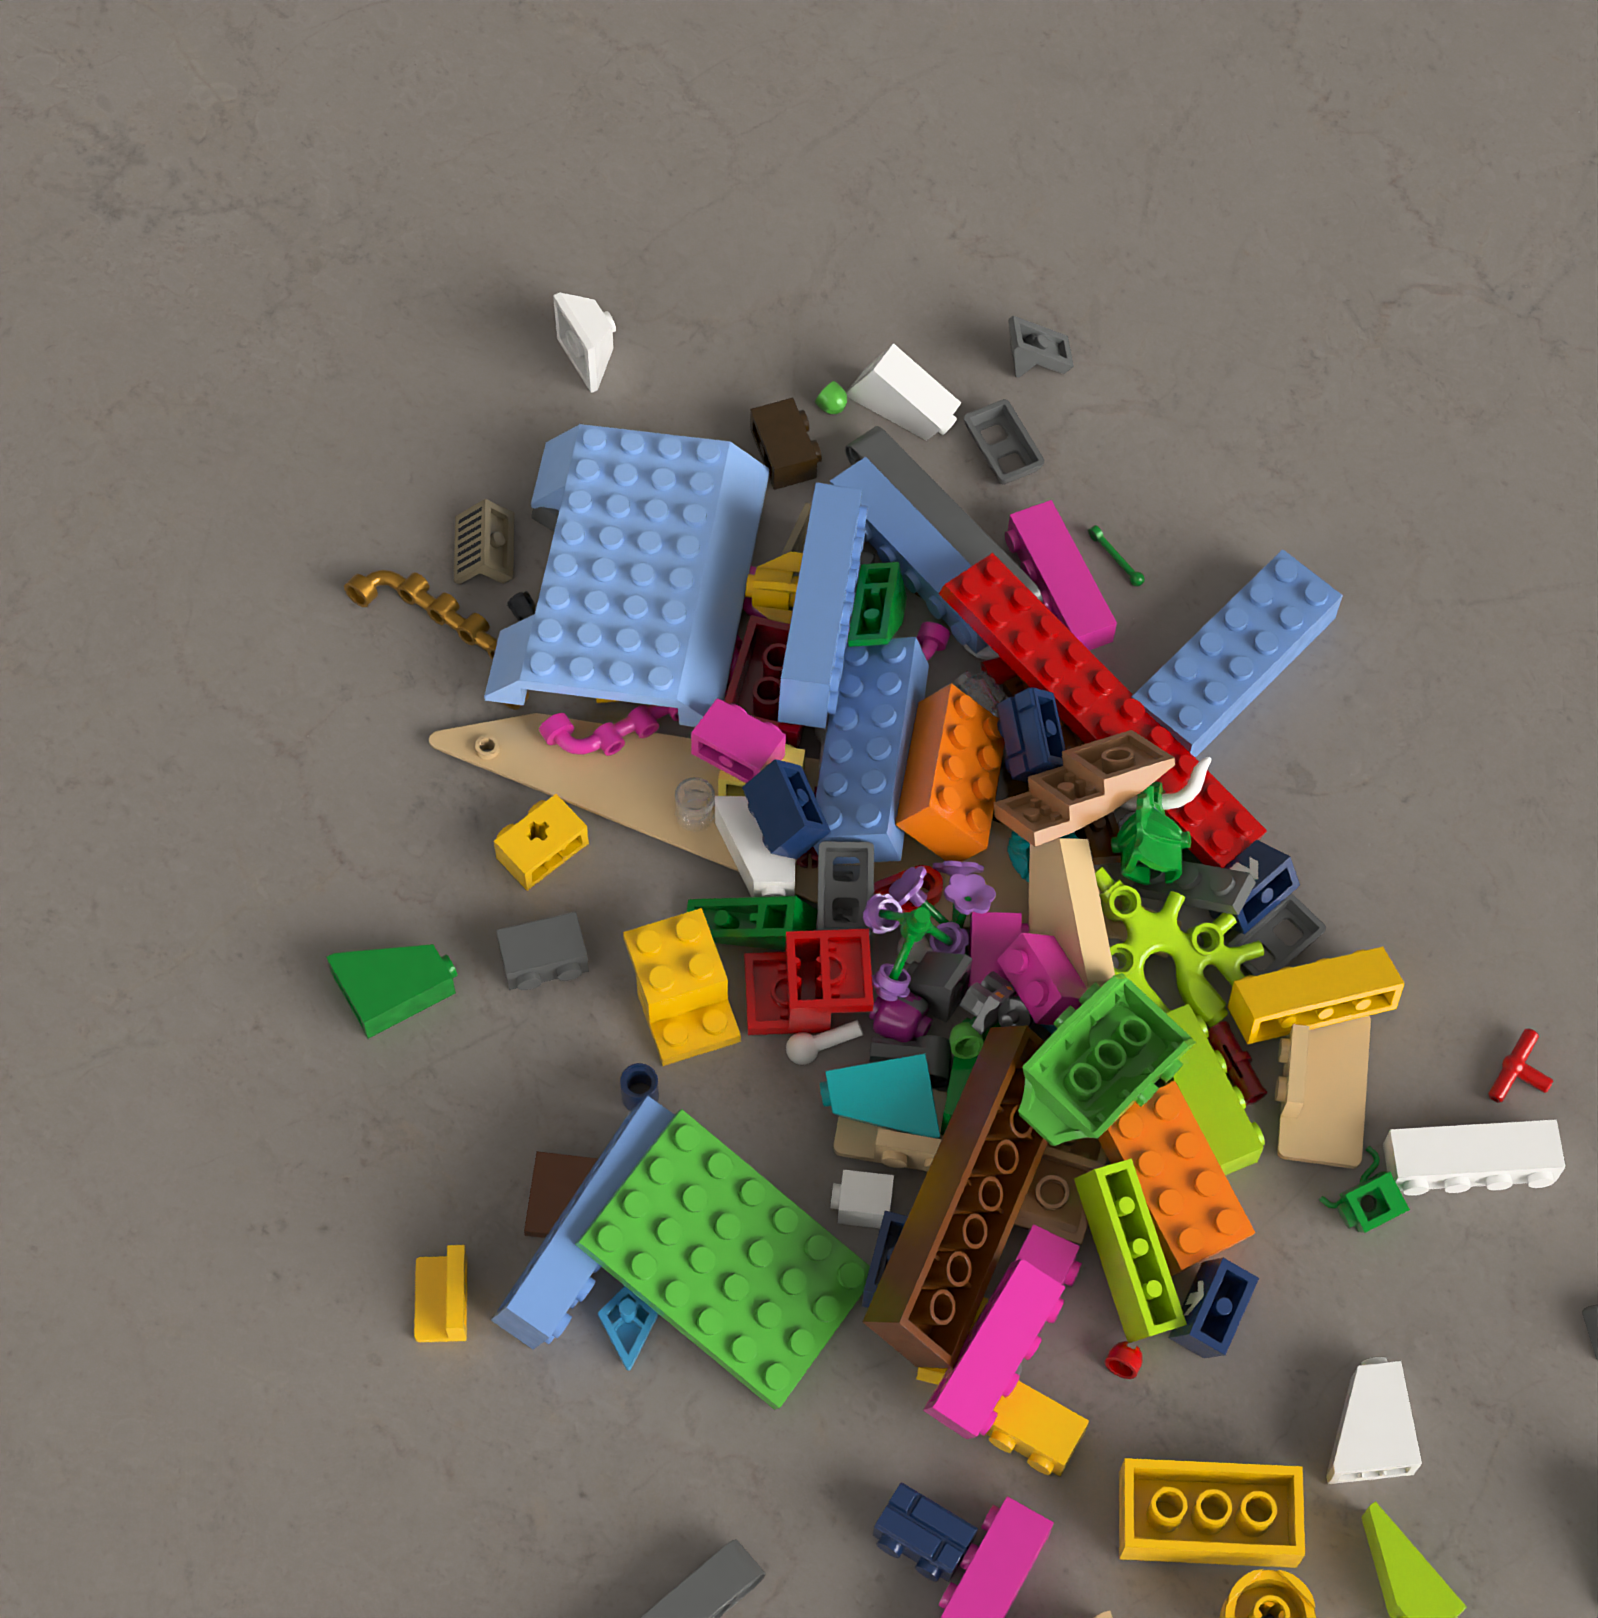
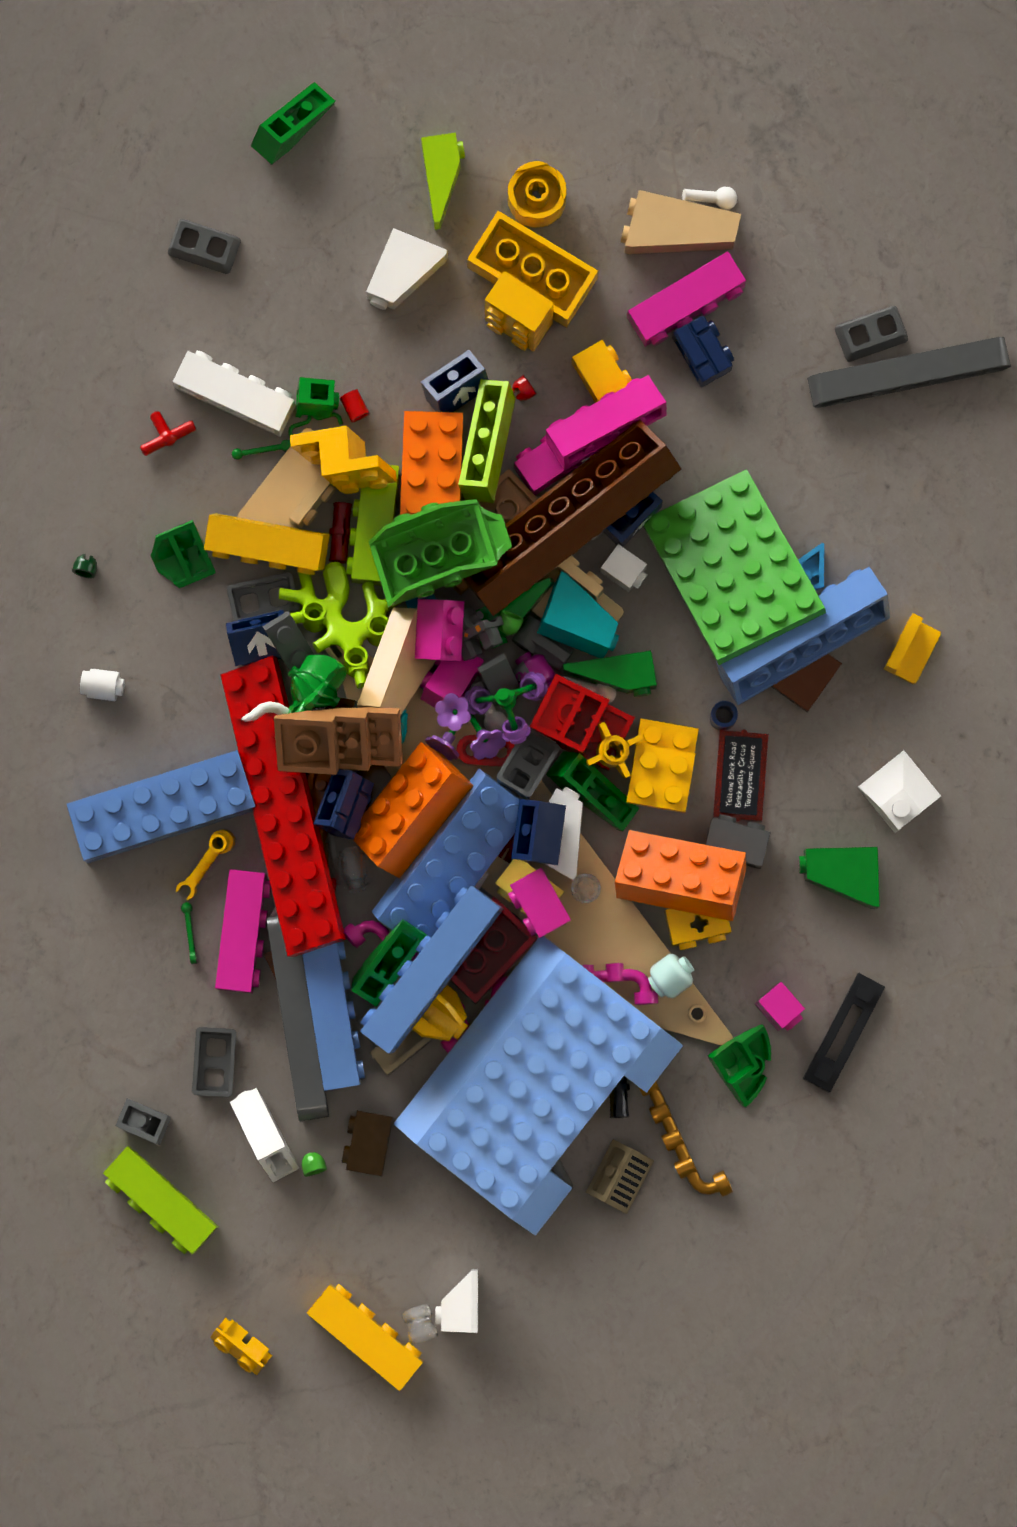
camera: 150 degrees left, 20 degrees up
none -> dark green hinge [72,554,97,578]
none -> white brick [80,669,125,701]
none -> lime brick [103,1146,219,1254]
none -> green slope [151,520,216,588]
none -> yellow brick [176,829,235,900]
none -> yellow hinge [210,1318,273,1375]
none -> green hinge [231,439,291,460]
none -> yellow bracket [290,425,397,494]
none -> yellow brick [307,1284,423,1391]
none -> red hinge [340,389,370,423]
none -> clear wheel [401,1305,438,1344]
none -> yellow brick [485,271,554,352]
none -> green slope [563,650,657,697]
none -> yellow brick [586,722,643,779]
none -> orange brick [615,830,747,921]
none -> light aqua head [648,954,694,998]
none -> green brick [708,1024,771,1108]
none -> black piece [713,729,769,822]
none -> dark pink brick [755,982,805,1031]
none -> black container [803,973,885,1093]
none -> white slope [858,750,941,833]

